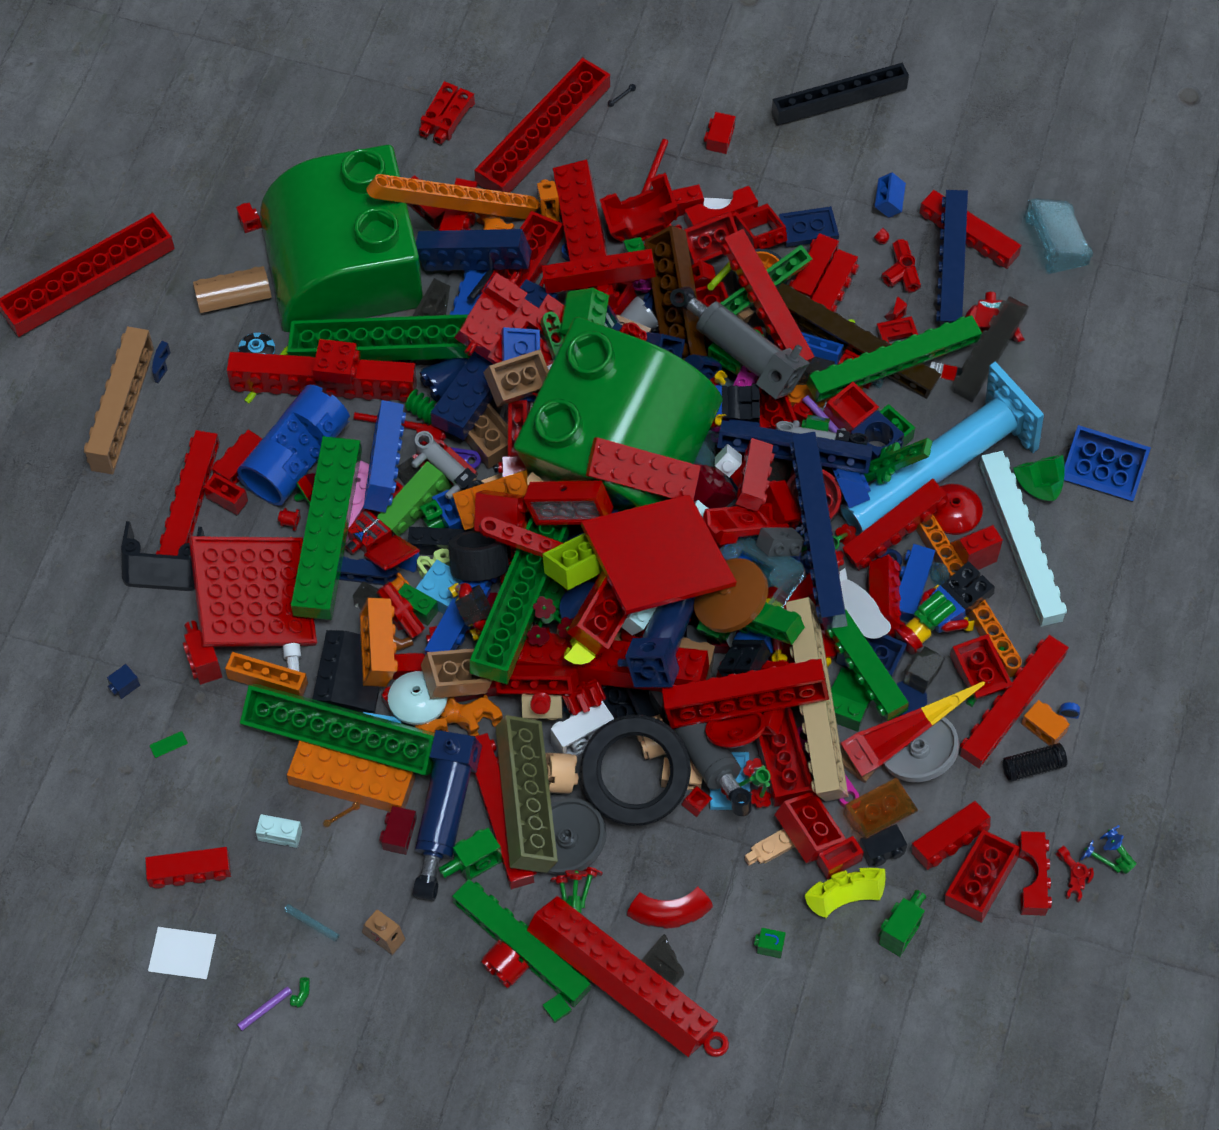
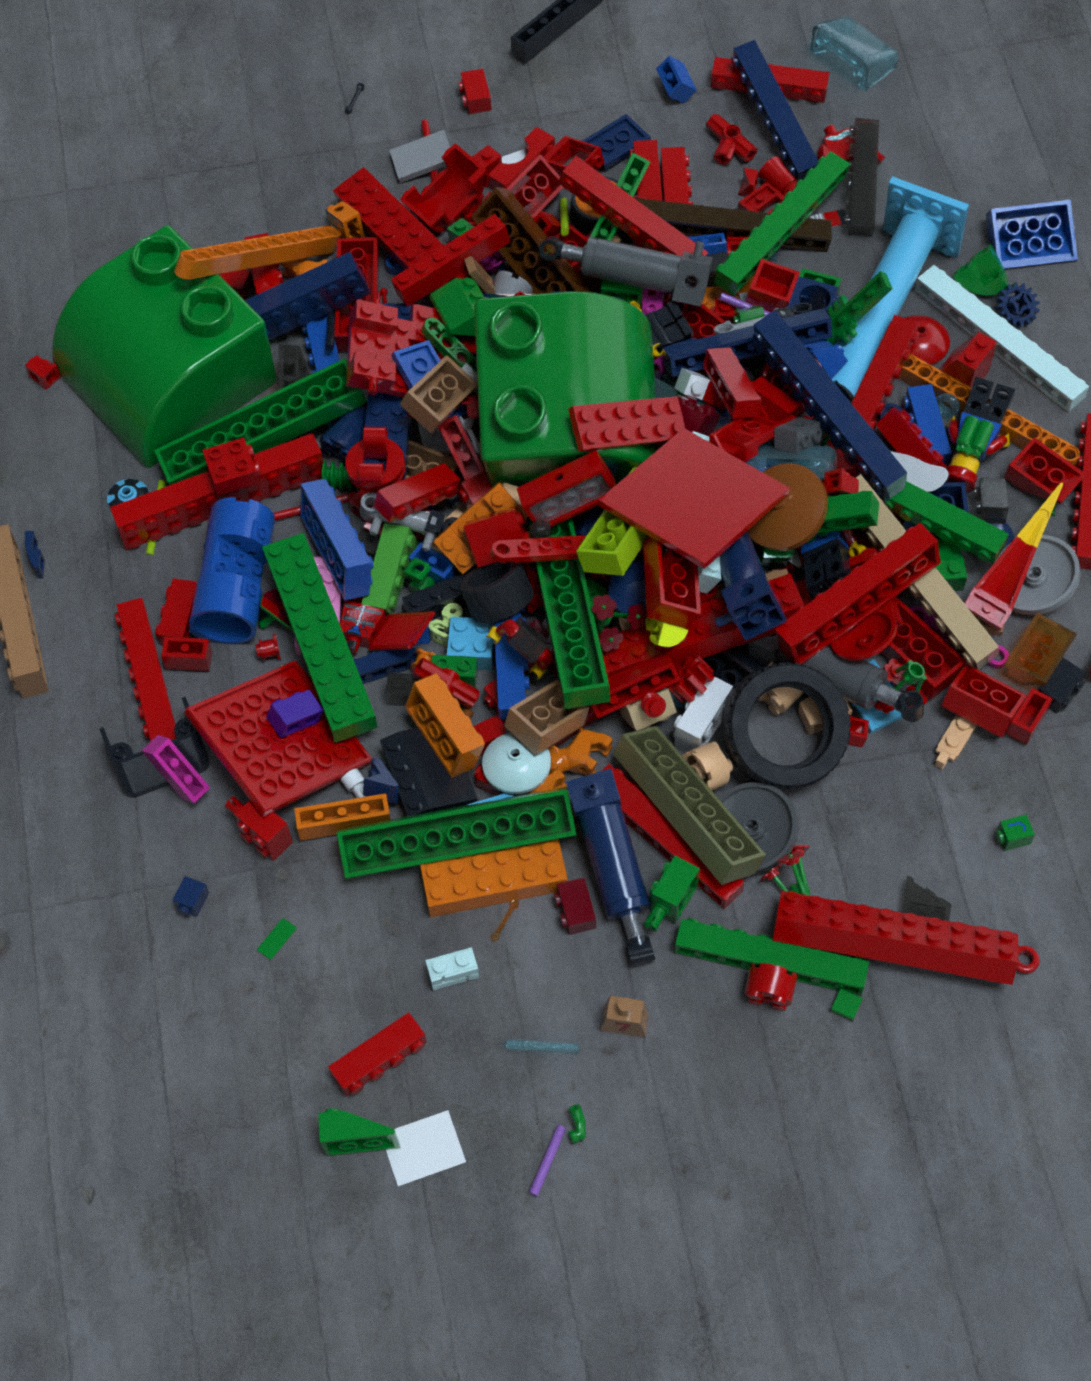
camera: 25 degrees left, 0 degrees up
medium nougat brick [193,266,272,313] -> none
red hips [419,81,475,144] -> none
red brick [474,57,610,193] -> none
red brick [627,886,713,929] -> none
neon yellow brick [805,868,886,918] -> none
red hinge [874,228,889,244] -> none
none -> dark pink brick [141,735,210,803]
none -> dark purple brick [266,690,324,738]
none -> green slope [318,1108,400,1156]
none -> red piece [345,427,405,492]
none -> dark blue slope [363,758,399,804]
none -> red brick [374,463,461,523]
none -> light grey tile [389,130,450,183]
none -> medium nougat tile [464,256,496,294]
none -> clear smoke tile [530,520,552,538]
none -> red plant [758,156,798,195]
none -> red brick [824,468,859,496]
none -> dark blue gear [995,282,1040,328]

